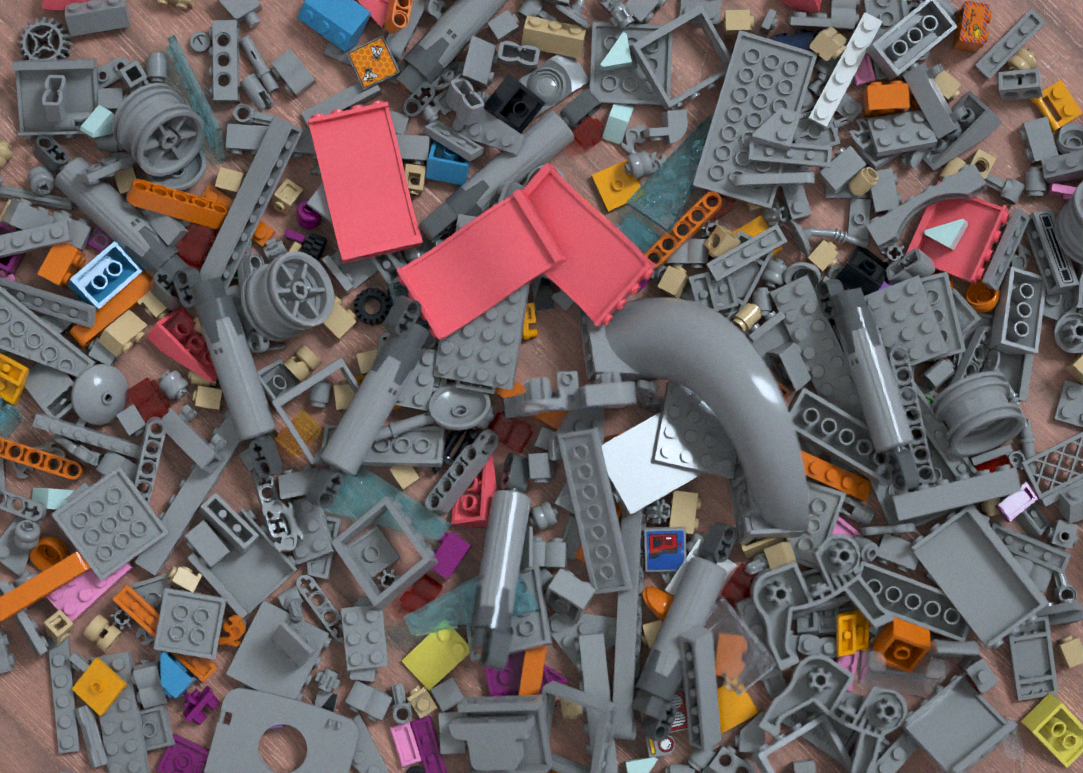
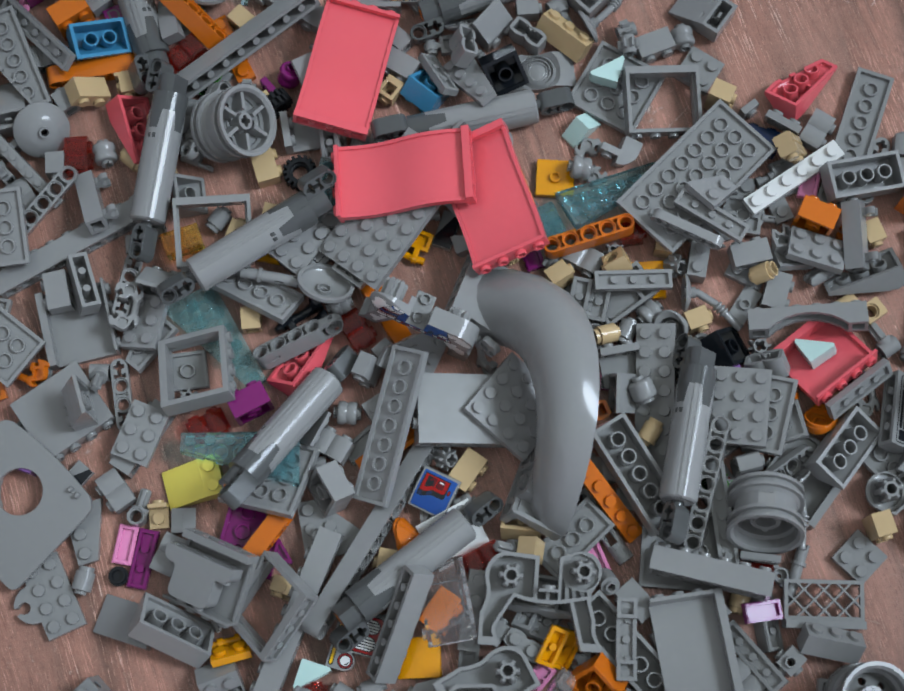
camera: 25 degrees right, 10 degrees down
tan brick [167,566,202,592] -> none
tan brick [193,386,224,411] -> none
tan bracket [271,179,303,215] -> none
tan wheel [283,344,322,382] -> none
light grey gear [315,667,341,693] -> none
clear red brick [572,116,603,150] -> none
light grey helmet [861,523,916,536] -> none
none -> light grey slope [615,597,638,681]
none -> light grey head [628,374,657,405]
none -> tan brick [638,416,664,447]

